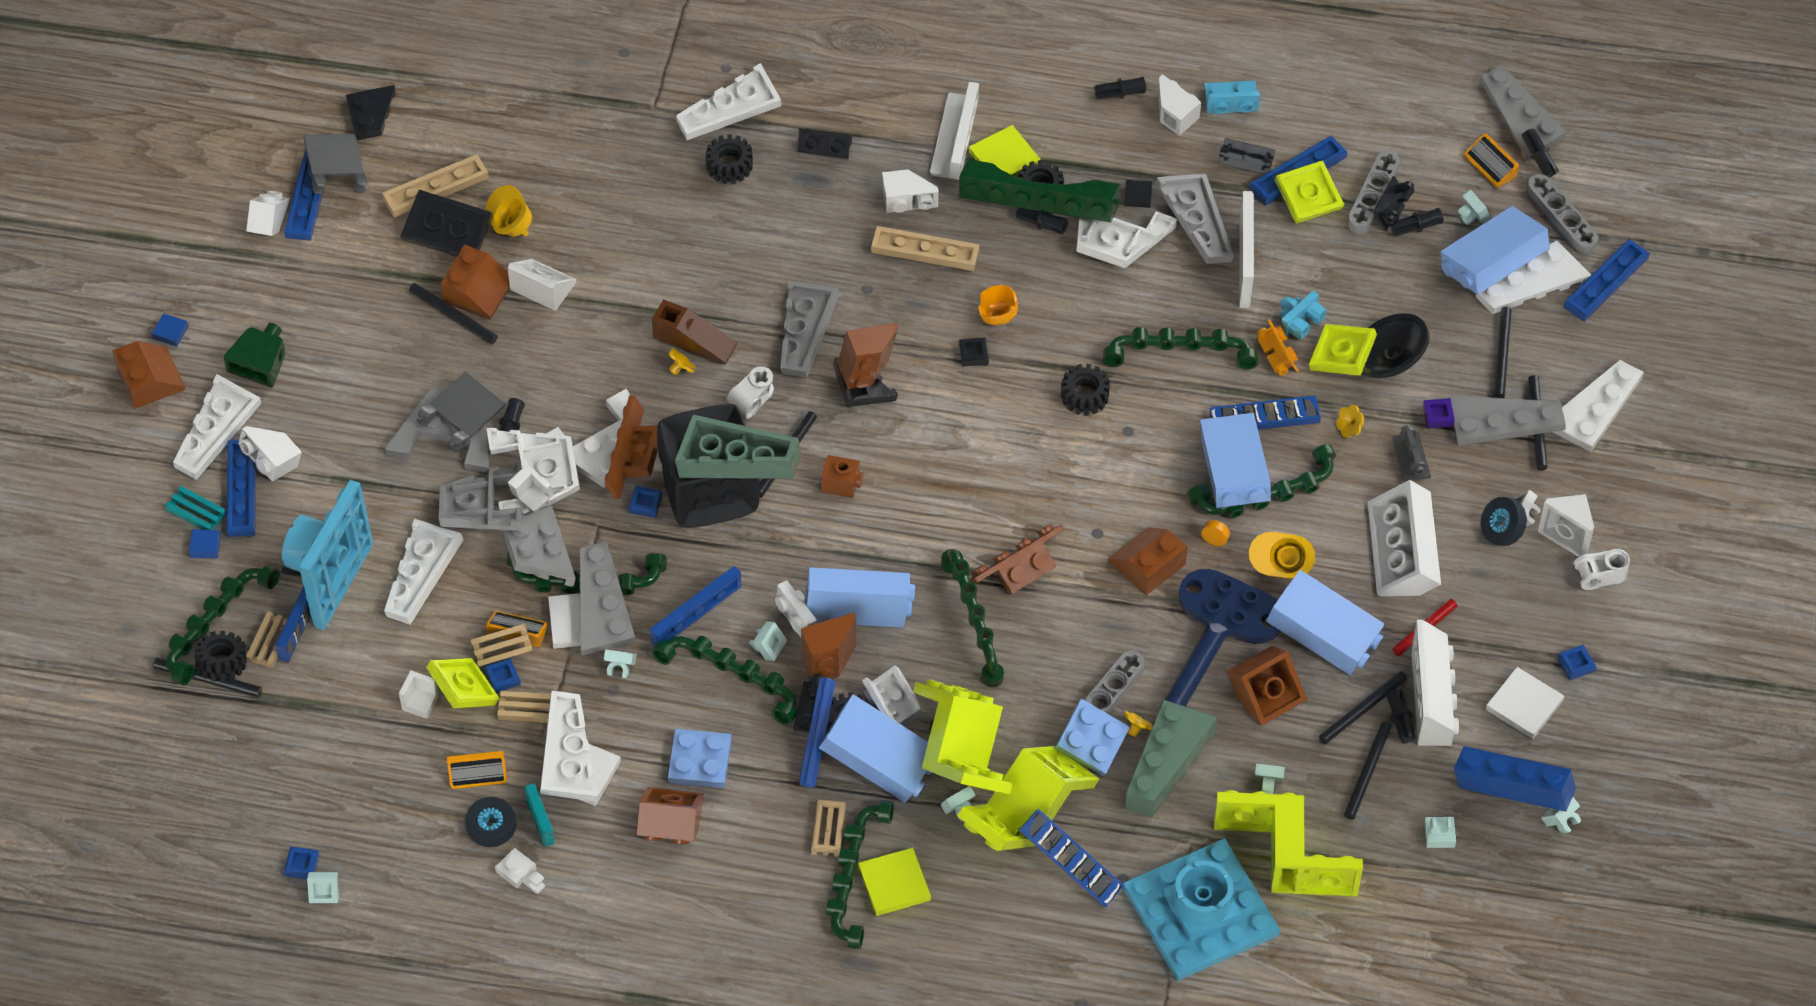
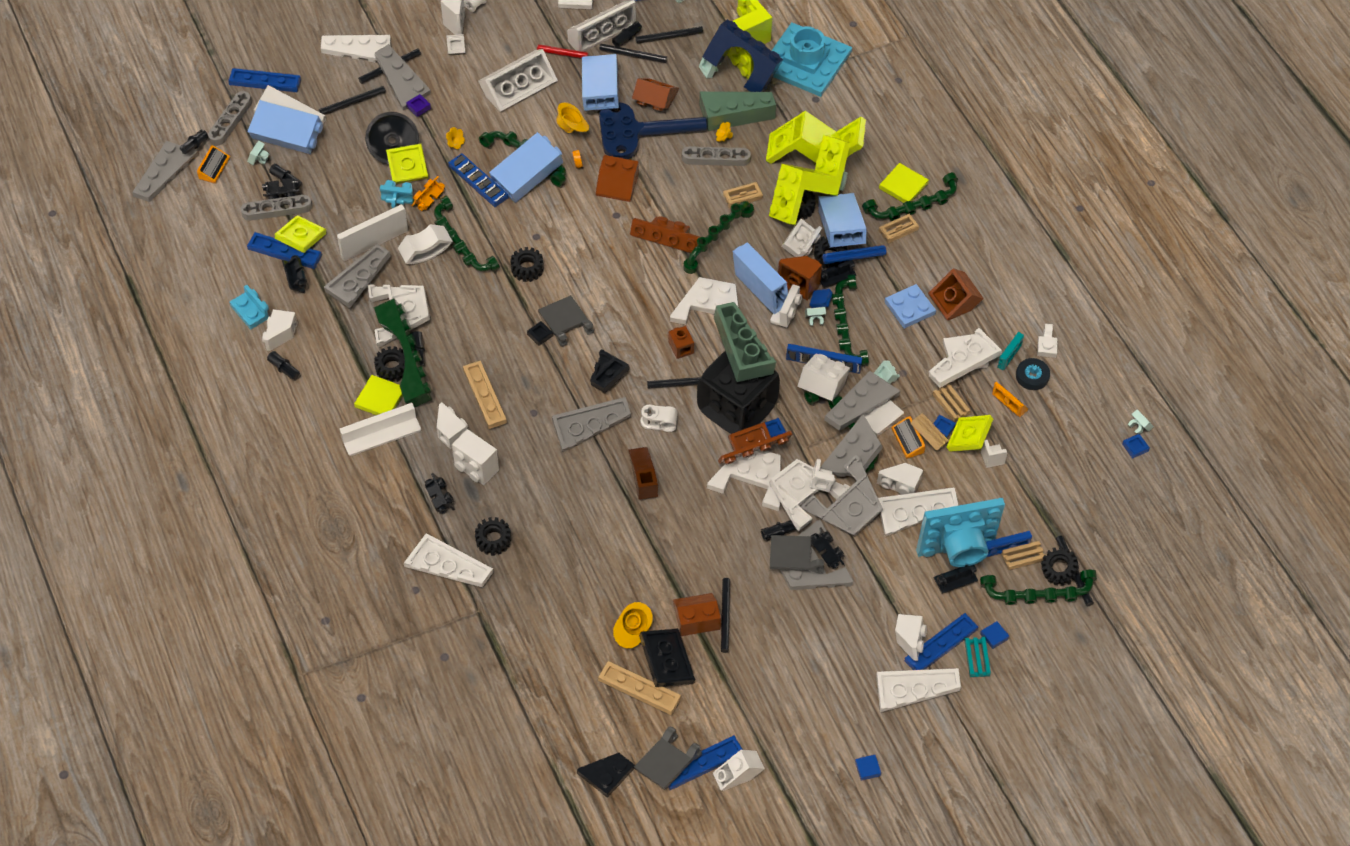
camera: 125 degrees left, 0 degrees up
dark orange slope [112,341,186,409] -> none
dark green torso [224,323,285,388] -> none
white slope [508,259,577,311] -> none
yellow plant [668,348,696,375] -> none
dark orange slope [837,323,898,389] -> none
light orange hair [978,284,1018,326] -> none
tile [1019,809,1125,907] -> none
light blue plate [1054,699,1130,777] -> none
black tile [1125,180,1152,208] -> none
dark grey hinge [1392,425,1431,482] -> none
black bush [1480,497,1527,546] -> none
none -> white brick [398,224,453,264]
none -> white brick [452,429,499,485]
none -> dark grey flag [538,295,594,346]
none -> white wing [670,277,738,325]
none -> dark blue arch [702,19,783,92]
none -> tan tile [723,182,763,208]
none -> white brick [797,354,850,401]
none -> blue tile [809,289,833,308]
none -> black hinge [810,527,845,569]
none -> white slope [877,463,923,495]

